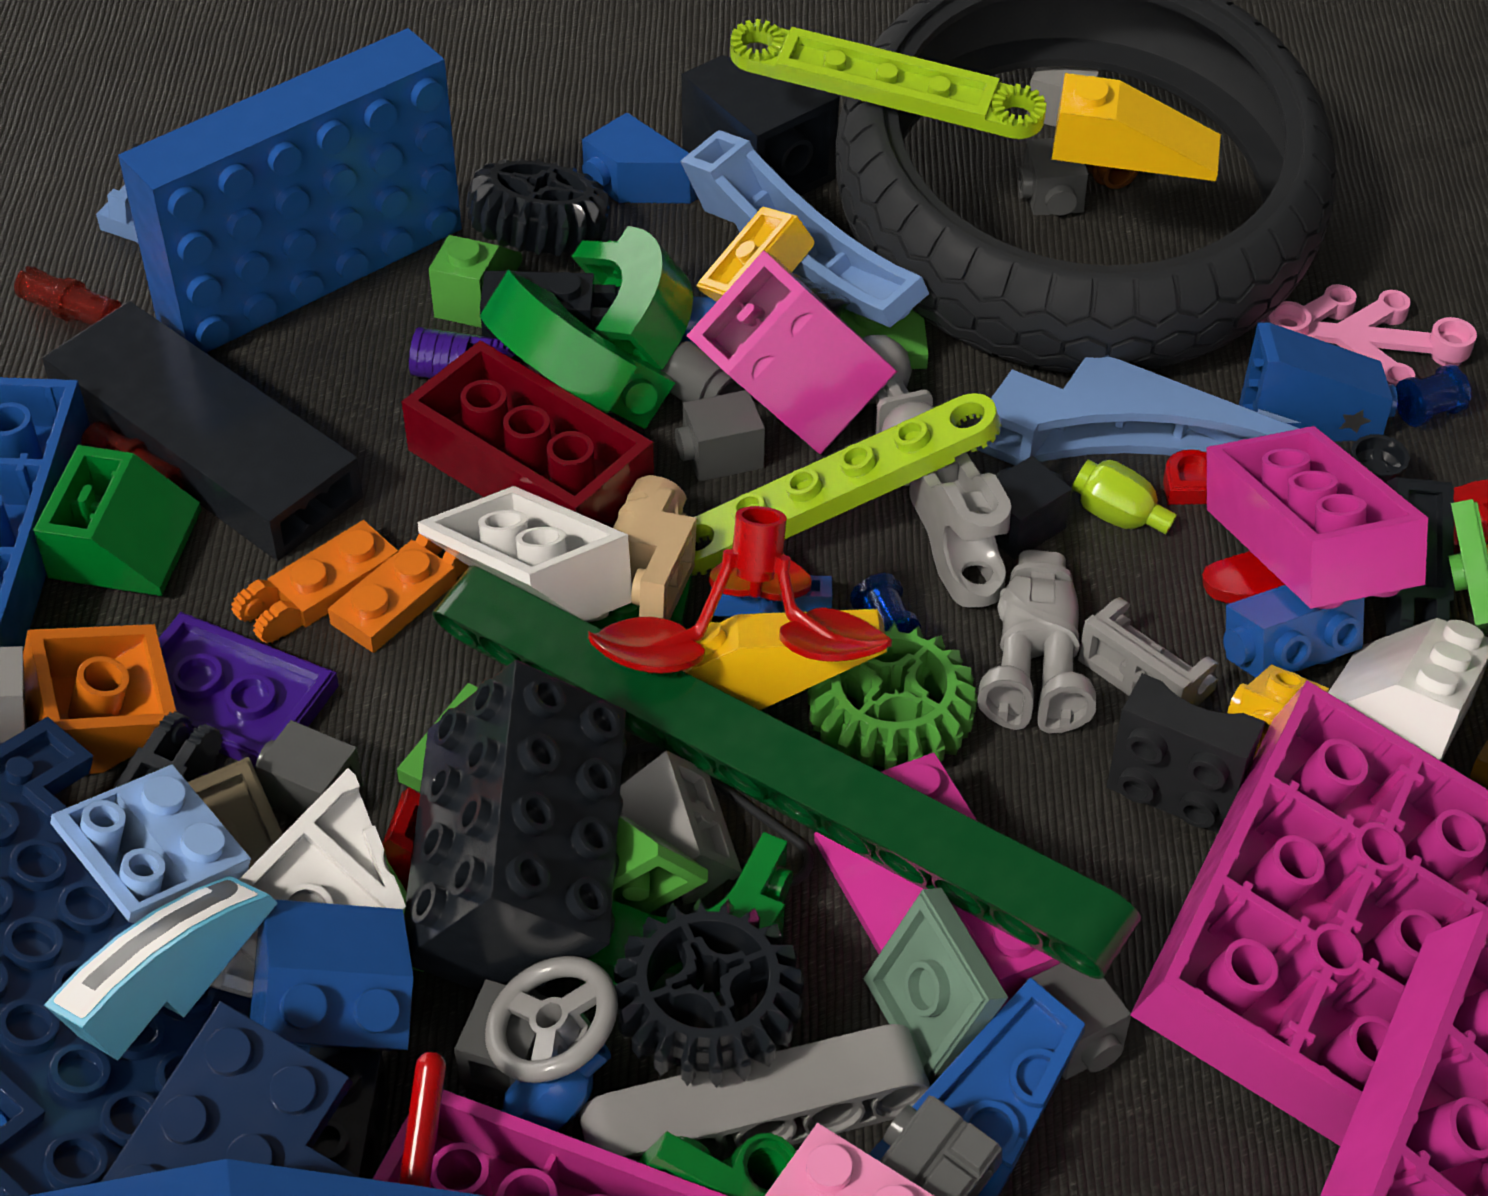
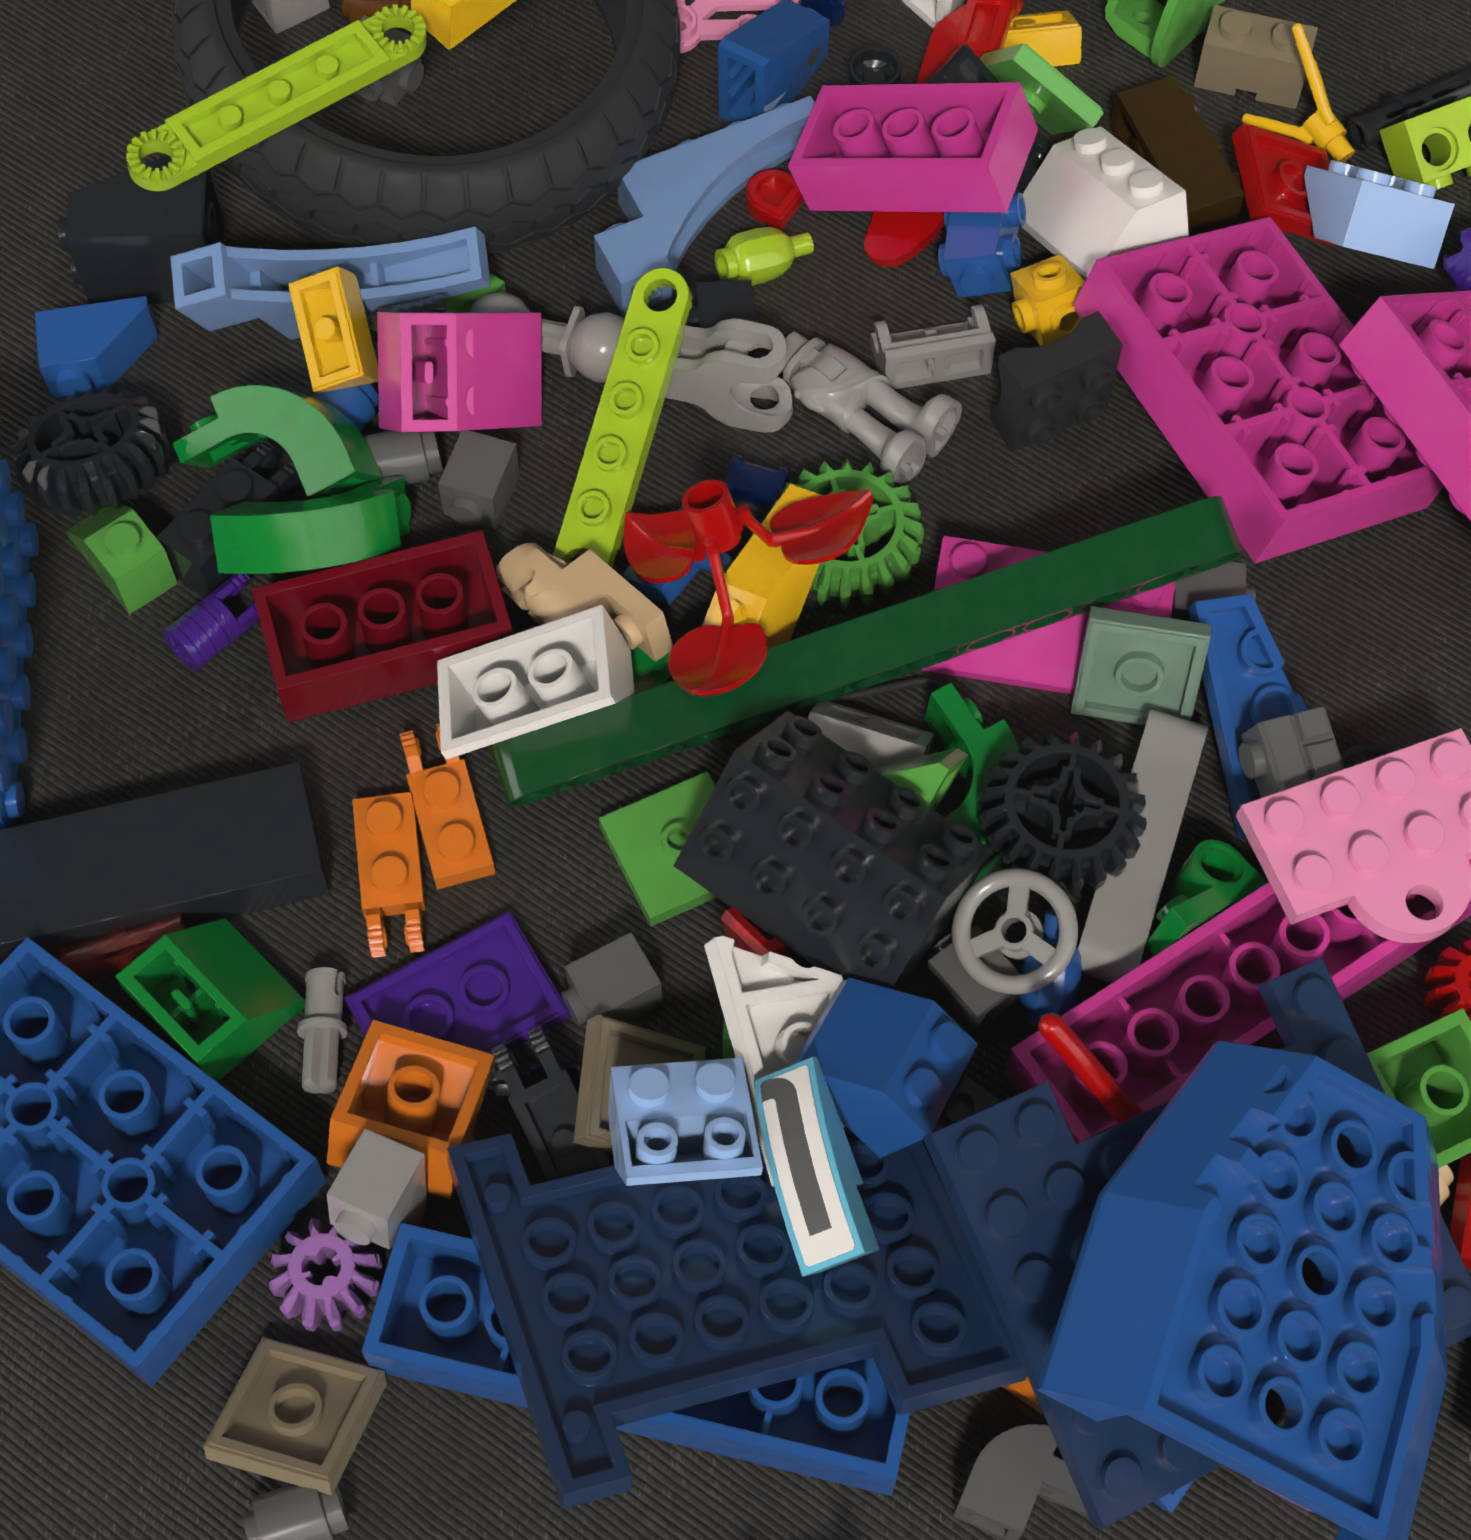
camera: 55 degrees left, 15 degrees up
none -> light grey axle [297,967,348,1094]

